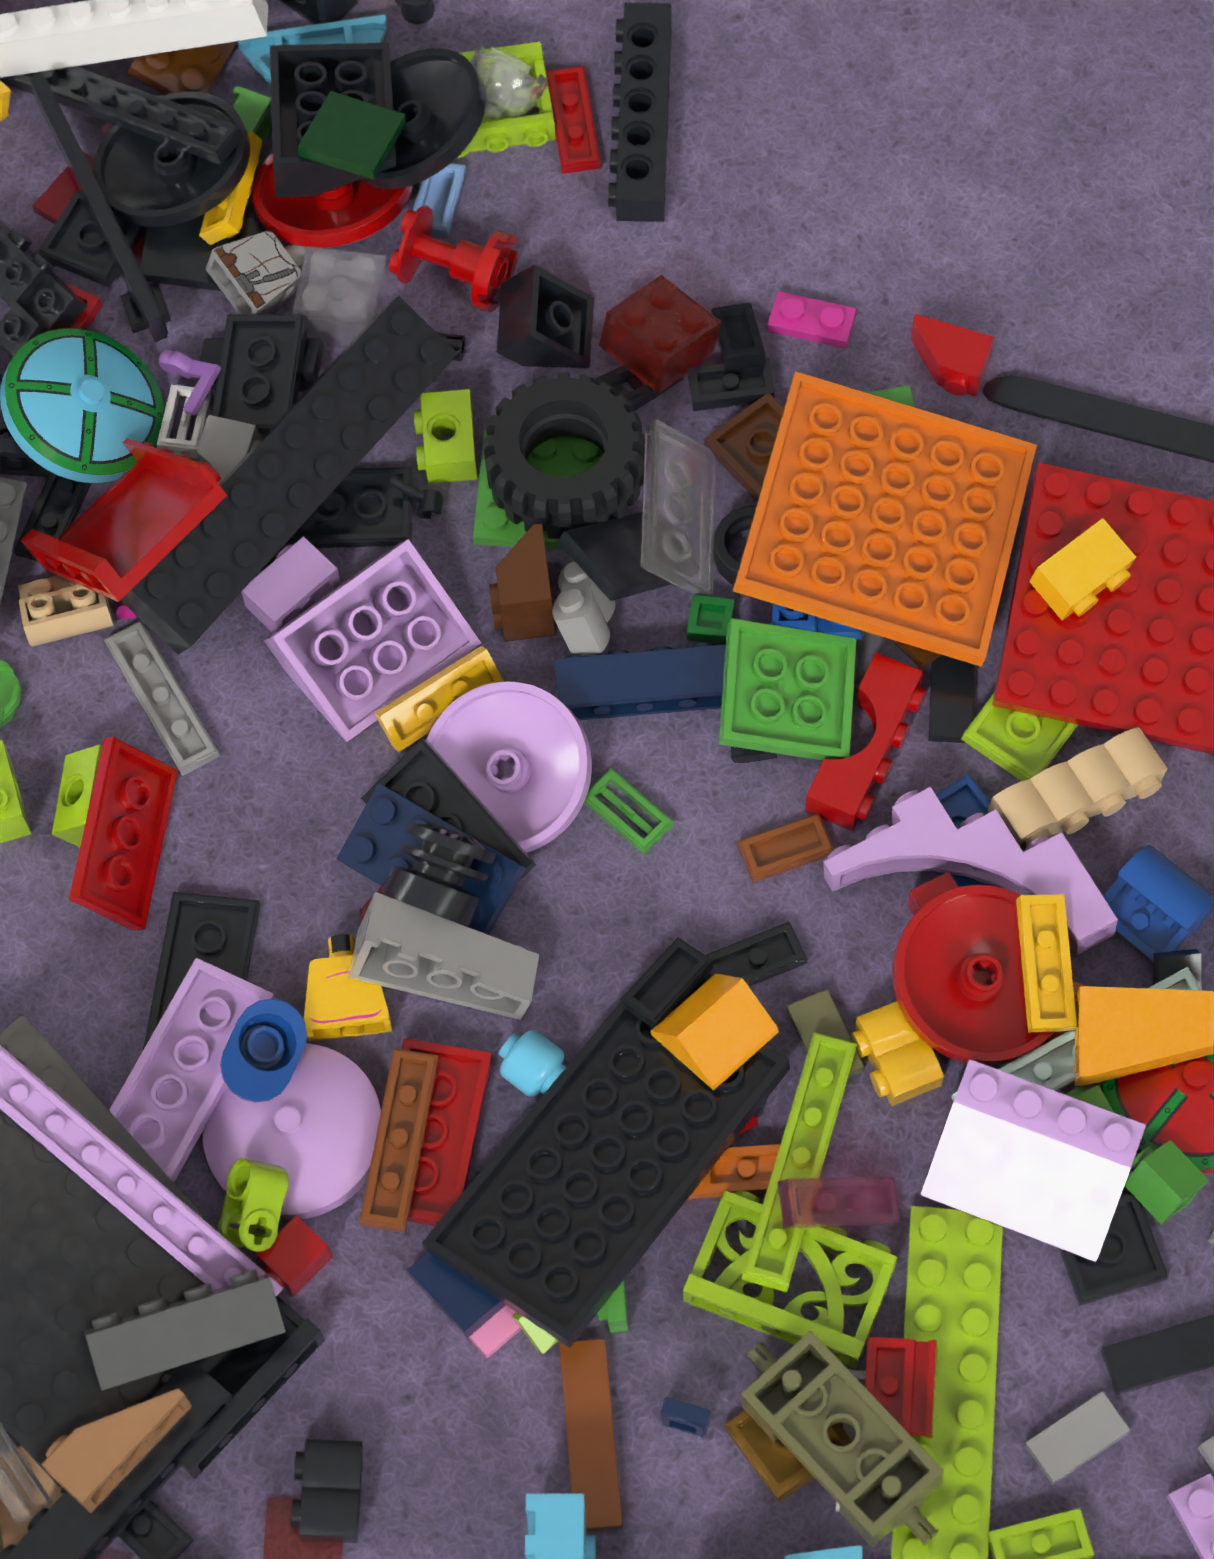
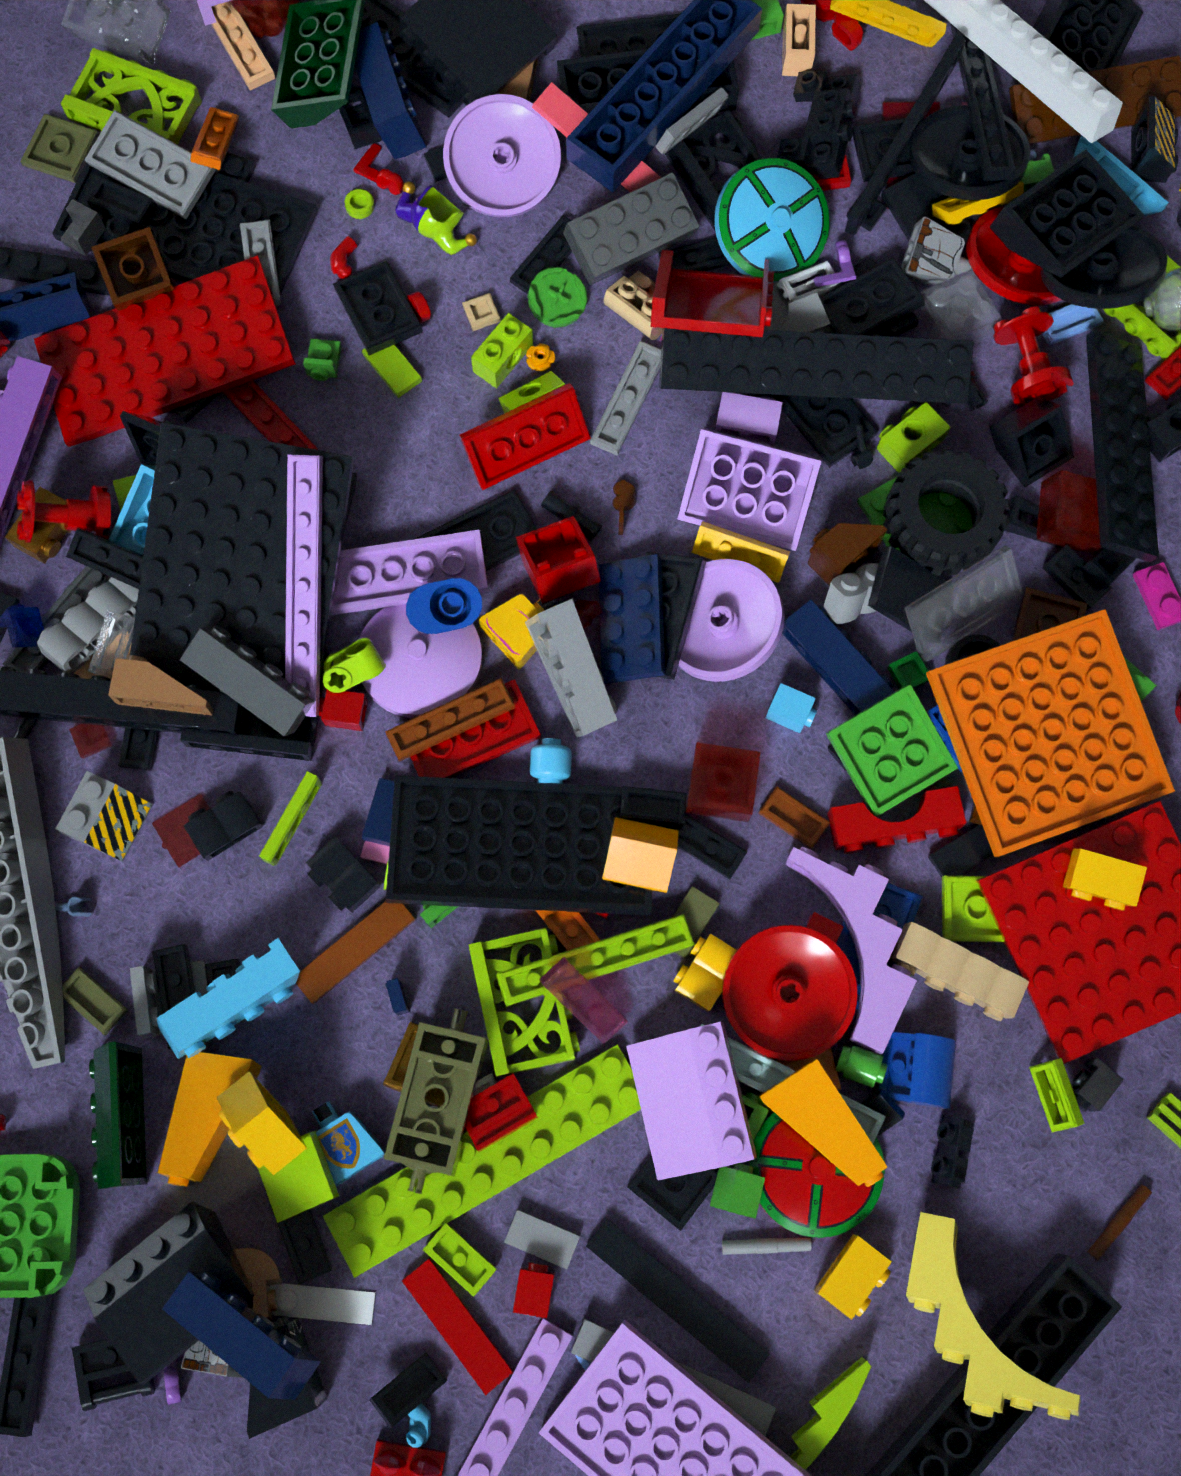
camera: 50 degrees right, 10 degrees up
dark green tile [298,91,405,180] -> none
black wheel [383,822,497,926] -> none
bright green tile [584,768,674,855] -> none
yellow plate [1016,894,1077,1032] -> none
none -> lime tile [259,771,322,866]
none -> black brick [306,836,381,913]
none -> red brick [513,1262,555,1318]
none -> red container [516,516,601,603]
none -> light orange plate [526,343,555,372]
none -> black pin [541,490,602,542]
none -> reddish brown piece [612,480,637,535]
none -> clear red brick [686,742,761,822]
none -> medium azure brick [765,683,817,733]
none -> bright green brick [836,1045,888,1088]
none -> black plate [1086,329,1159,562]

